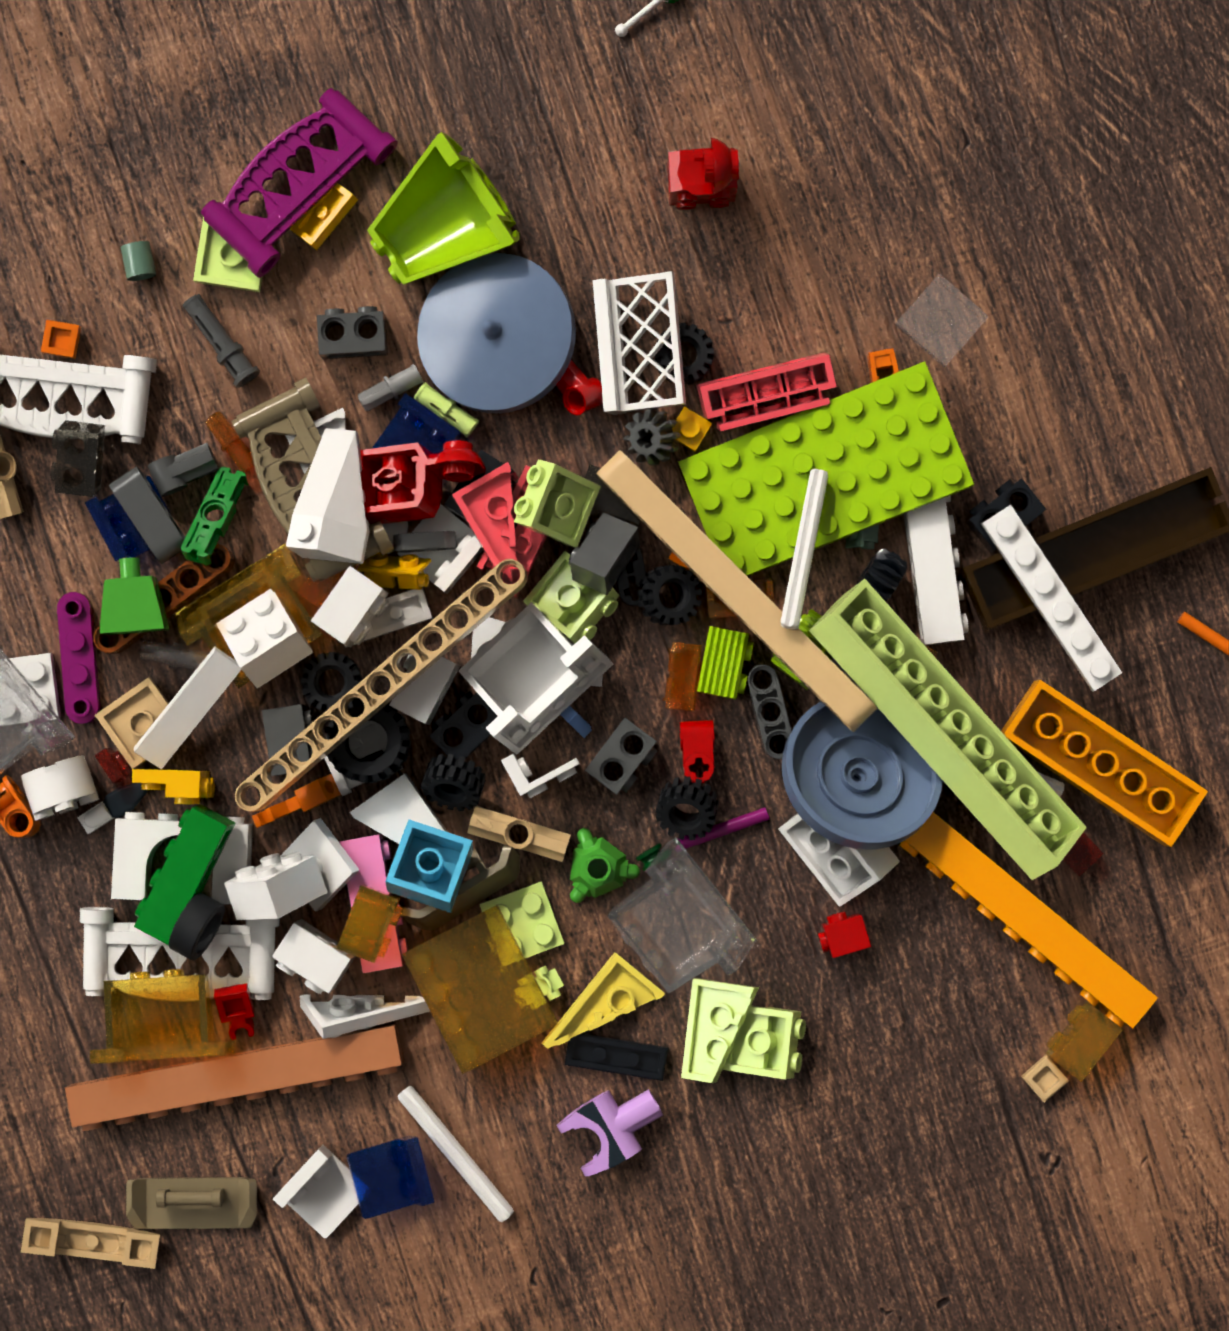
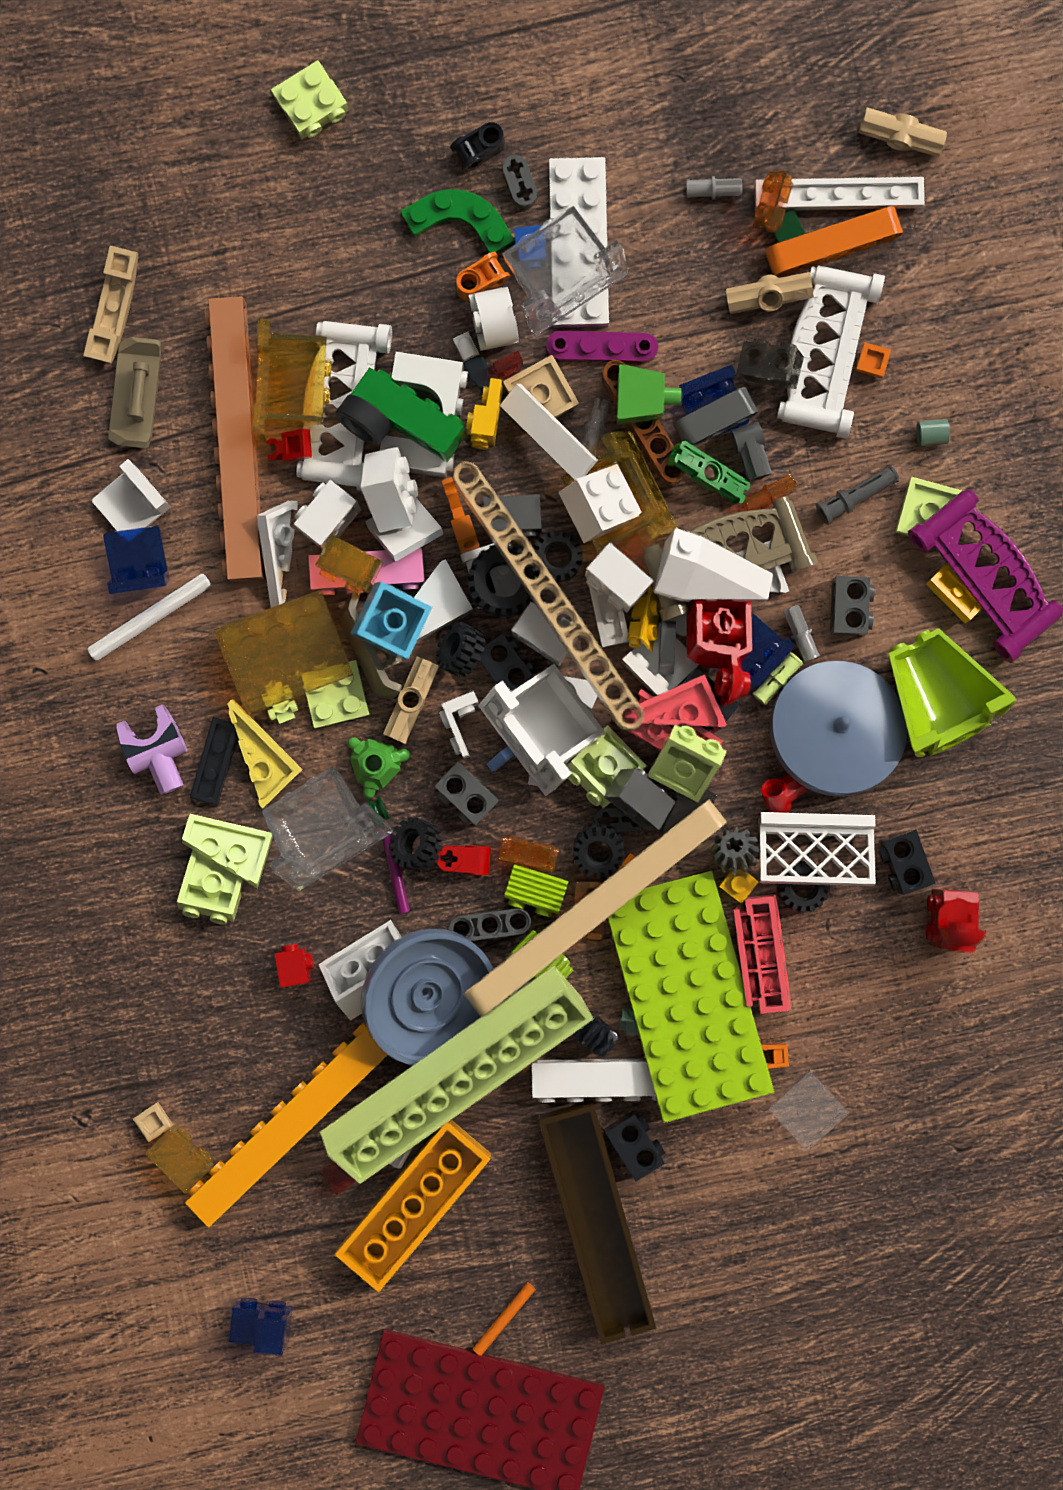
camera: 90 degrees right, 0 degrees up
white axle [781,469,828,630] -> none
white plate [981,505,1122,692] -> none
none -> black brick [878,830,936,895]

